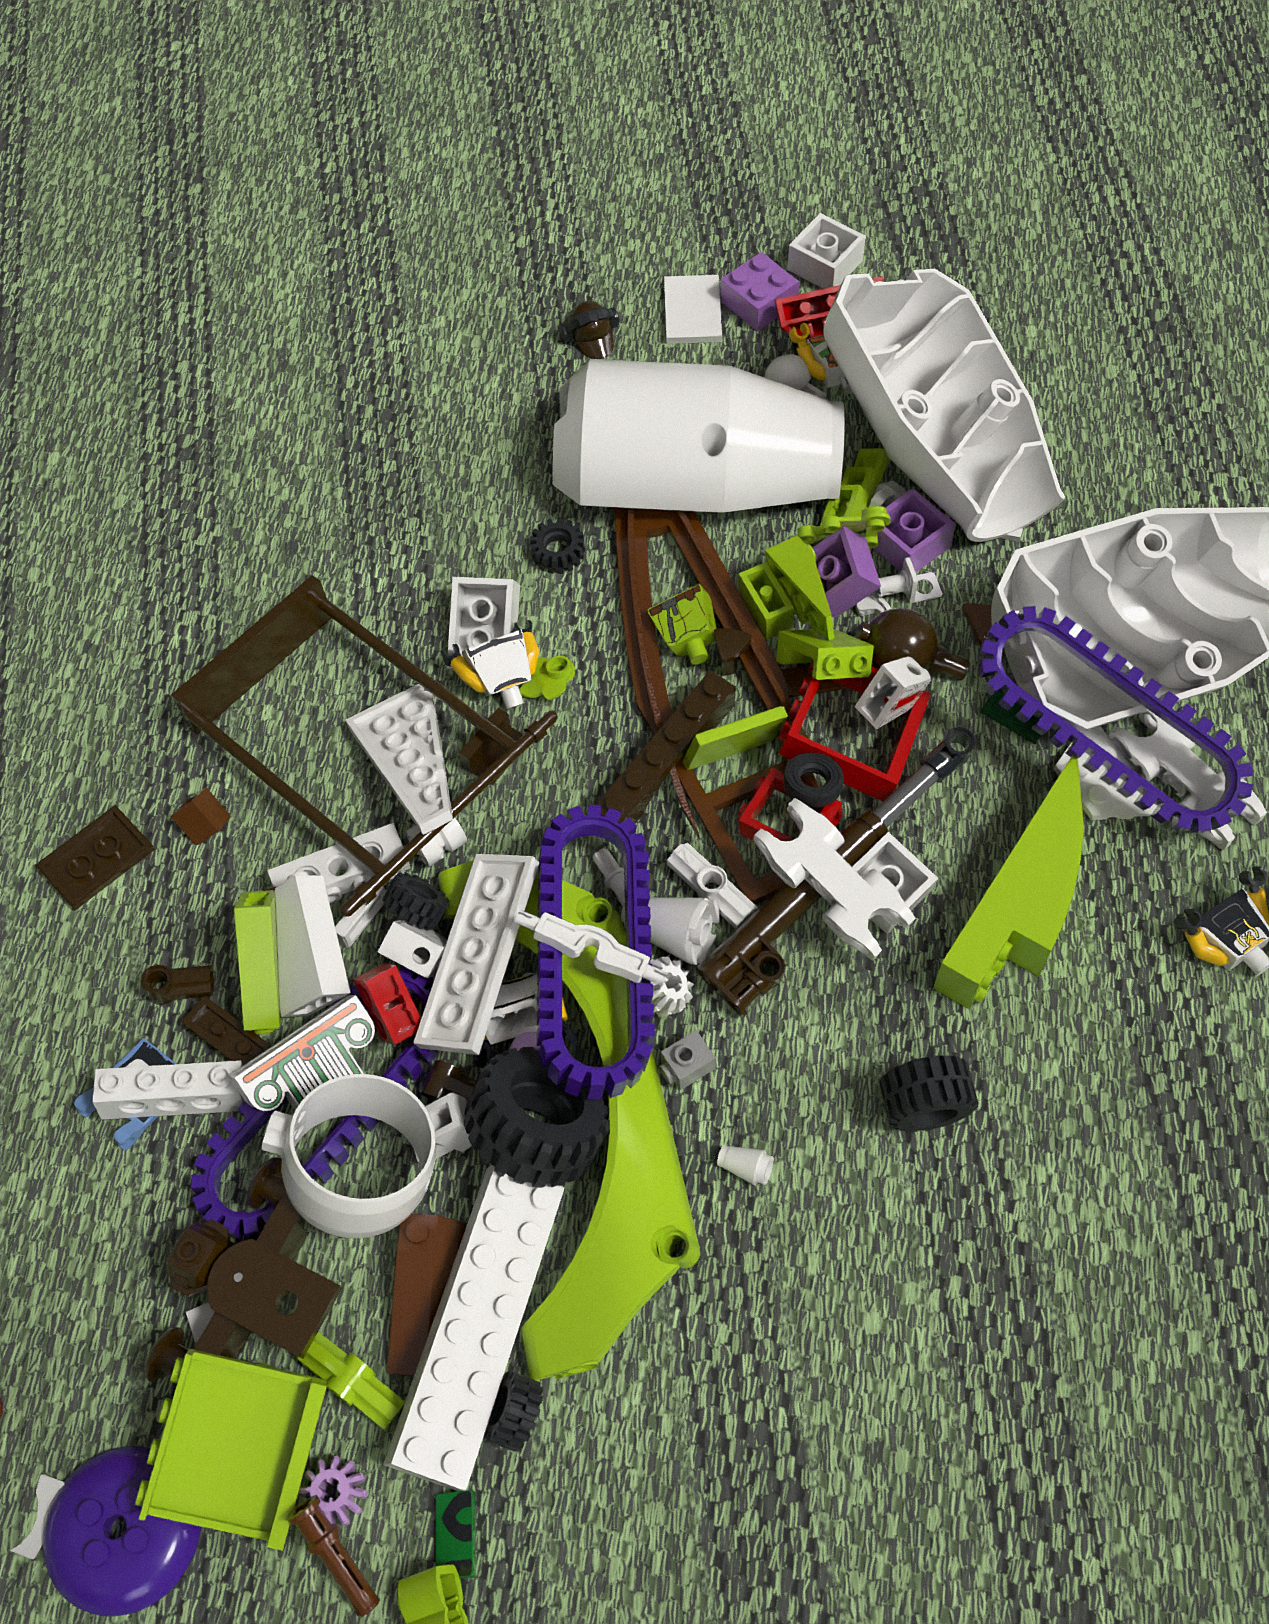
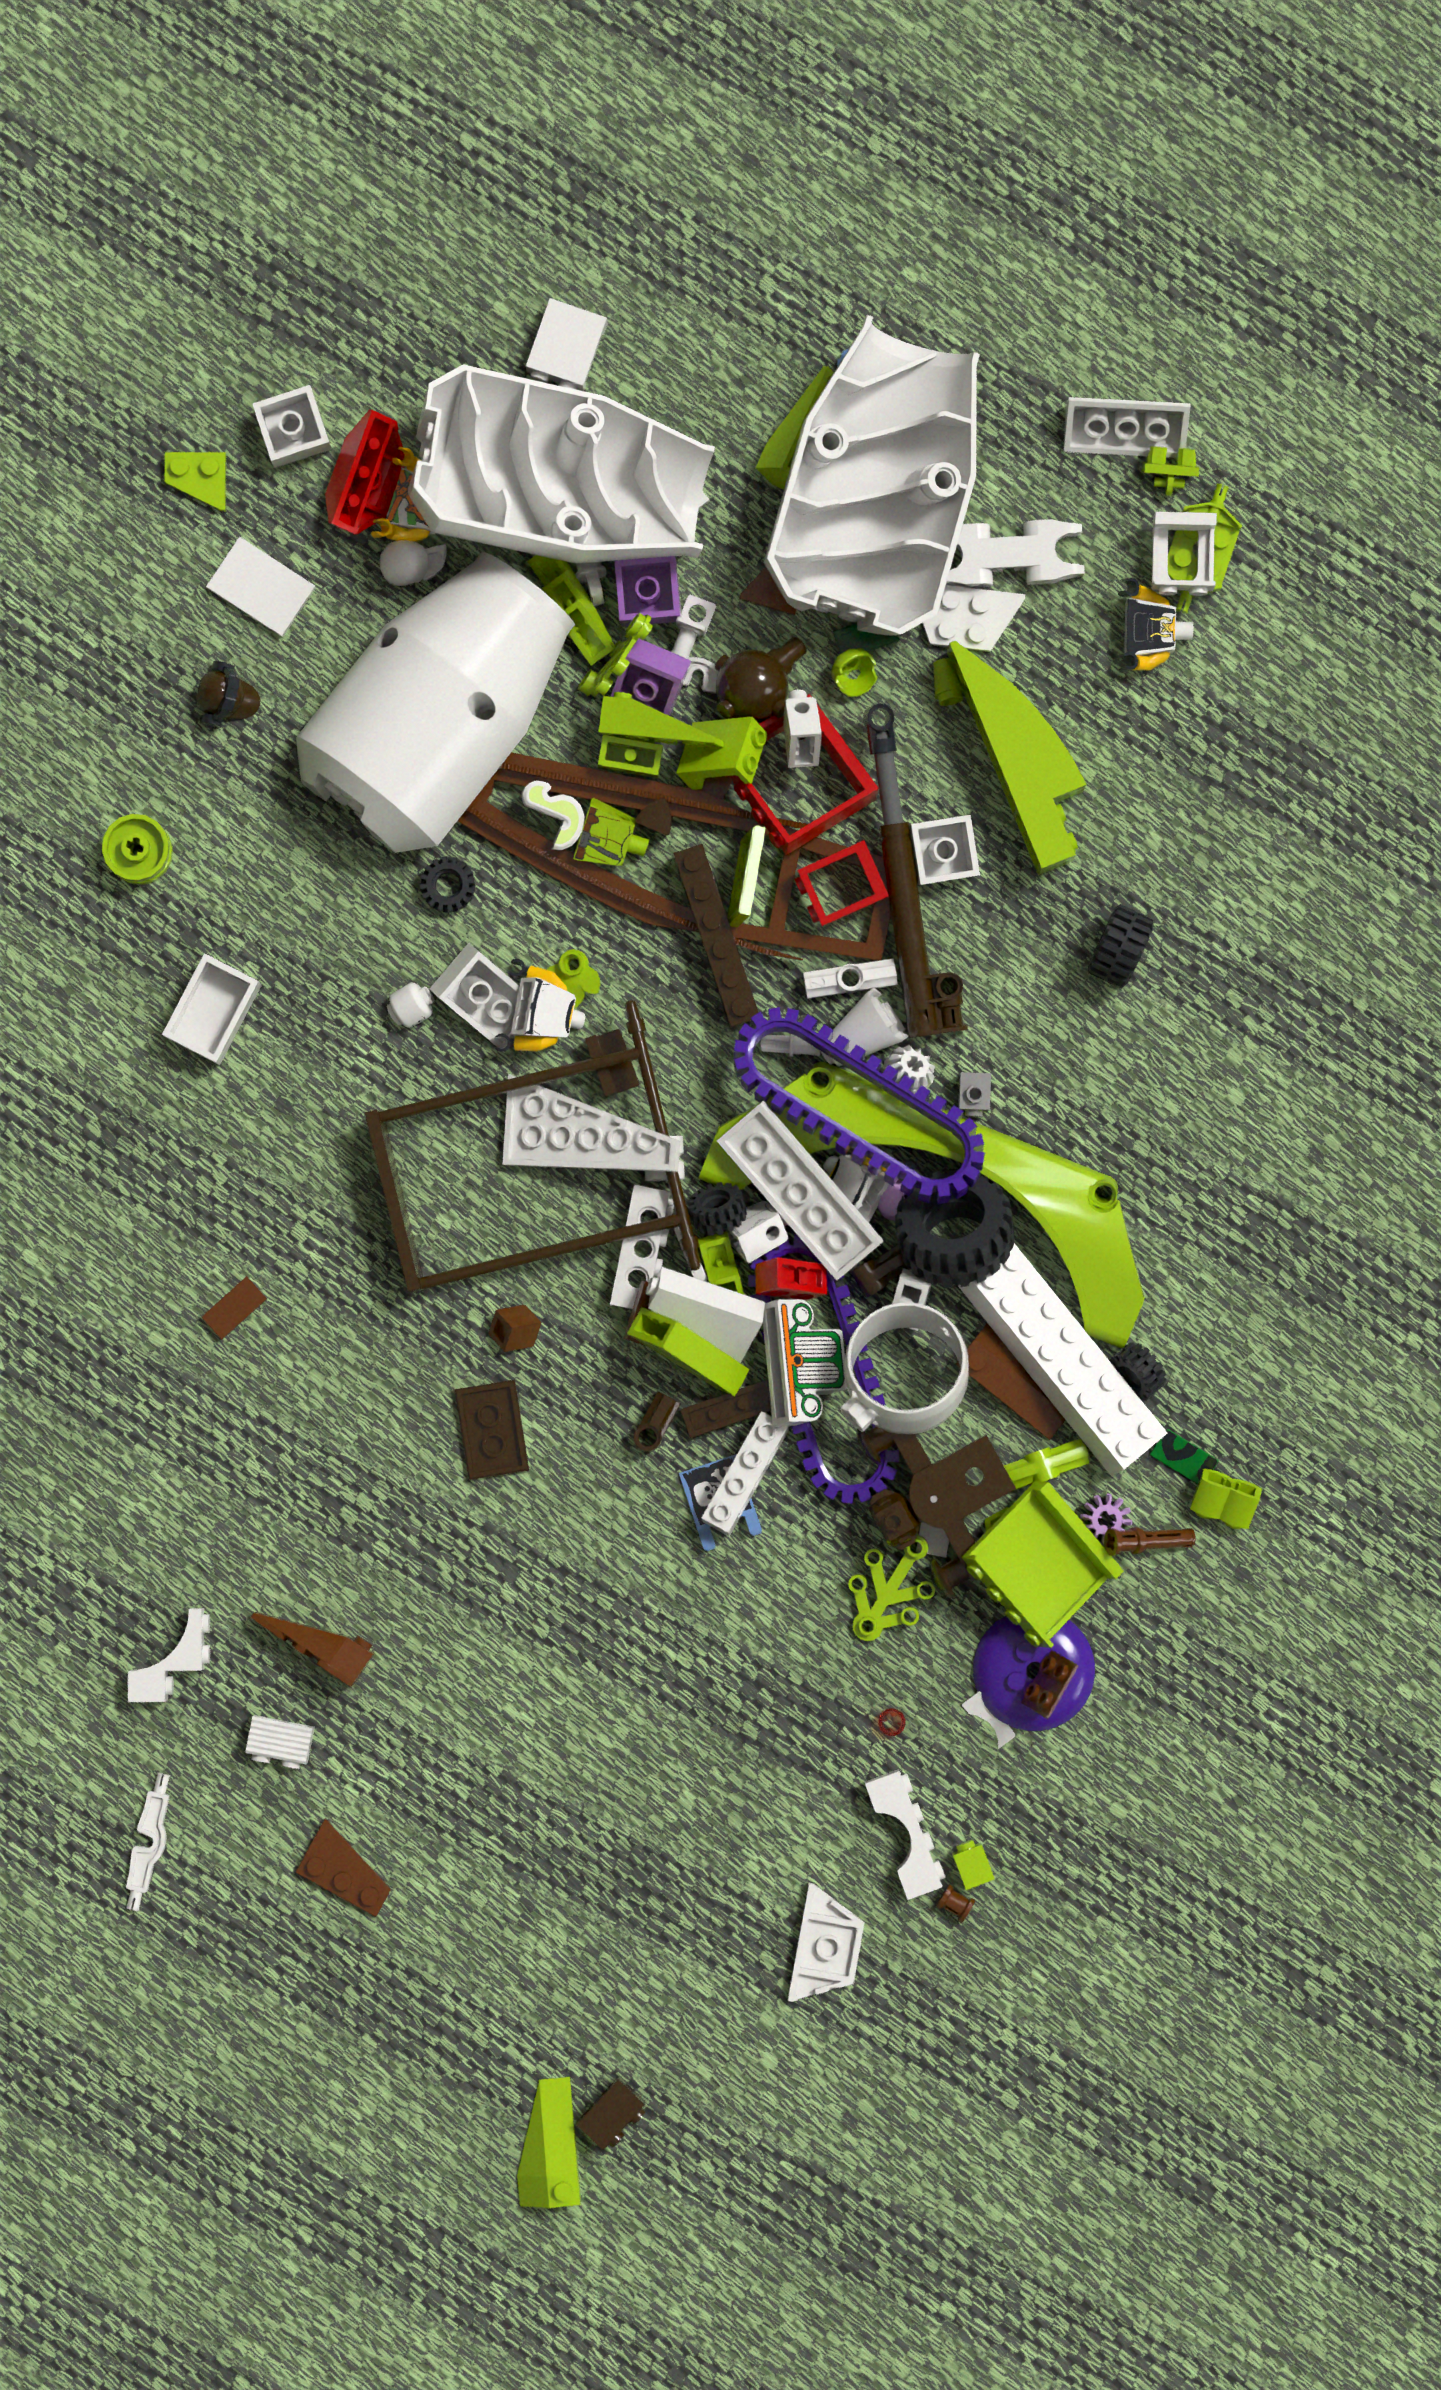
camera: 60 degrees left, 25 degrees up
white piece [515,909,669,987] -> none
white cone [717,1145,774,1186] -> none
medium lavender brick [720,252,799,331] -> none
white piece [753,798,916,961] -> none
black tyre [783,753,844,808] -> none
dark purple piece [978,606,1253,833] -> none
none -> lime wheel [102,814,173,885]
none -> white piece [162,953,262,1065]
none -> lime wing [165,452,226,512]
none -> reddish brown tile [202,1276,267,1340]
none -> white head [387,982,434,1028]
none -> animal [521,781,585,851]
none -> white panel [526,298,608,391]
none -> lime brick [698,1231,744,1295]
none -> lime hair [831,648,878,697]
none -> lime plant [848,1535,935,1641]
none -> lime cone [933,658,964,706]
none -> reddish brown hinge [1021,1650,1079,1719]

